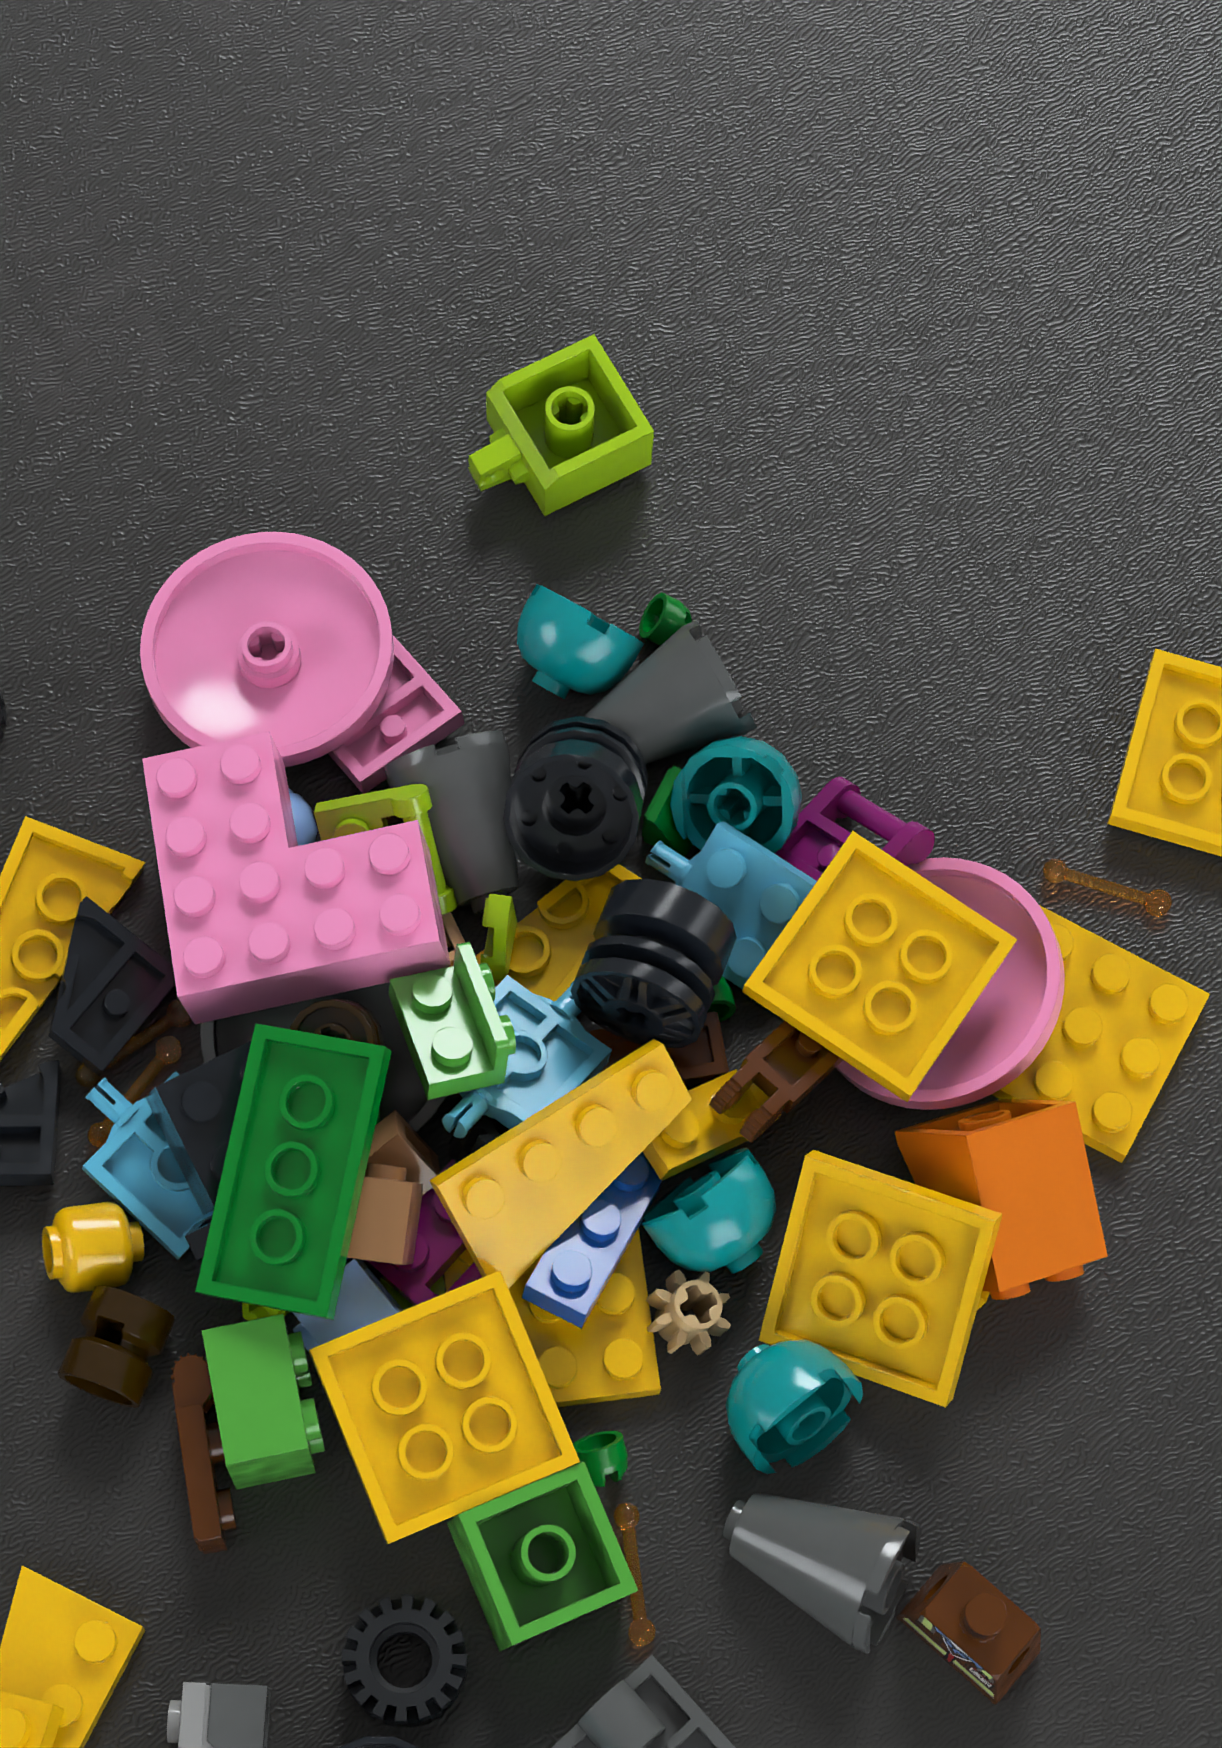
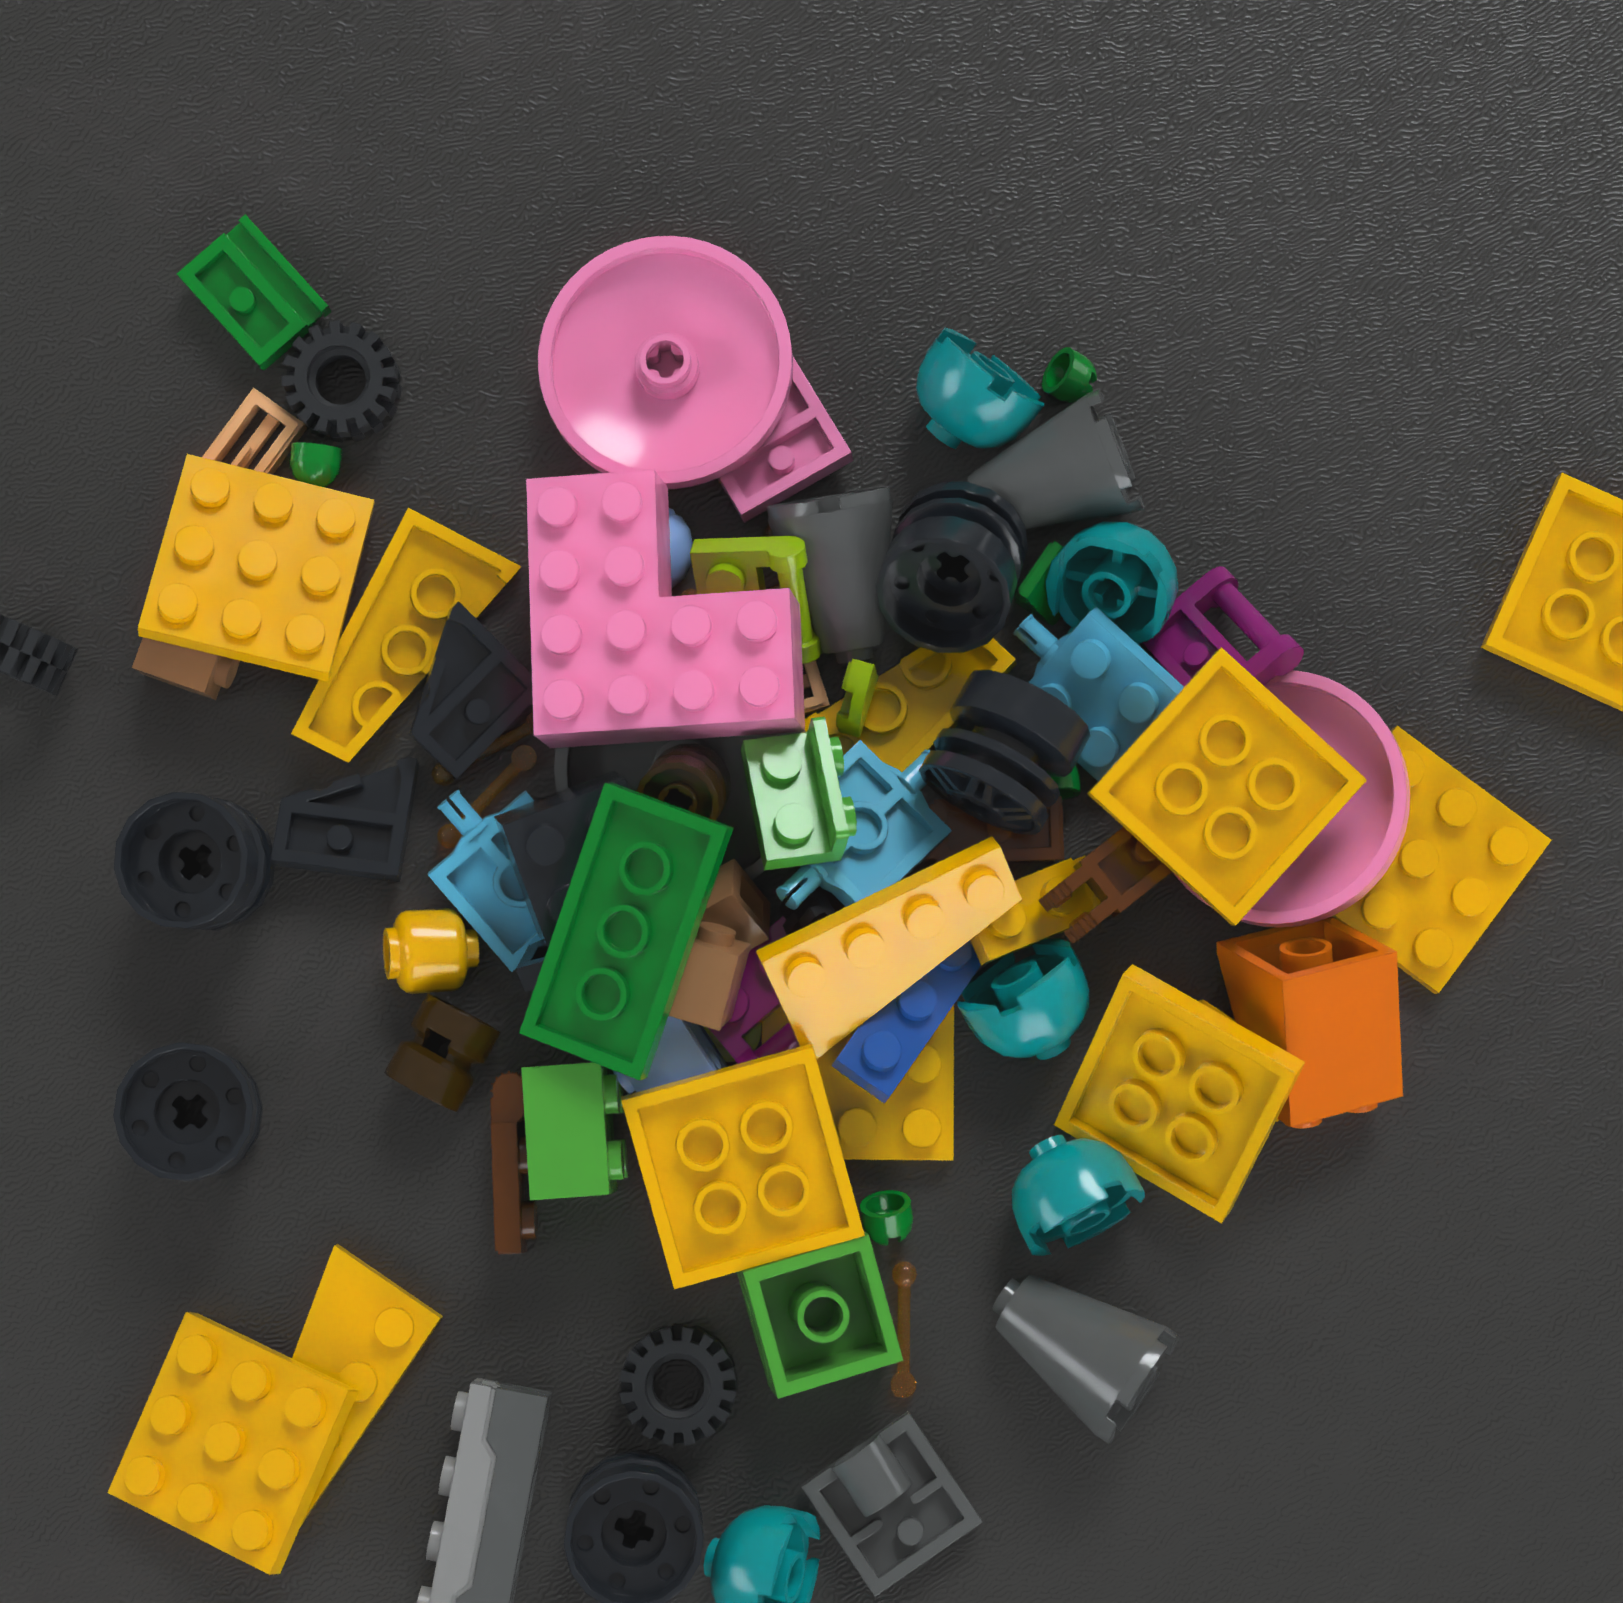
camera: 15 degrees right, 15 degrees up
lime hinge [468,334,654,516] -> none
tan gear [646,1270,731,1356] -> none
reddish brown torso [896,1561,1041,1705] -> none
clear orange hinge [1043,858,1172,917] -> none

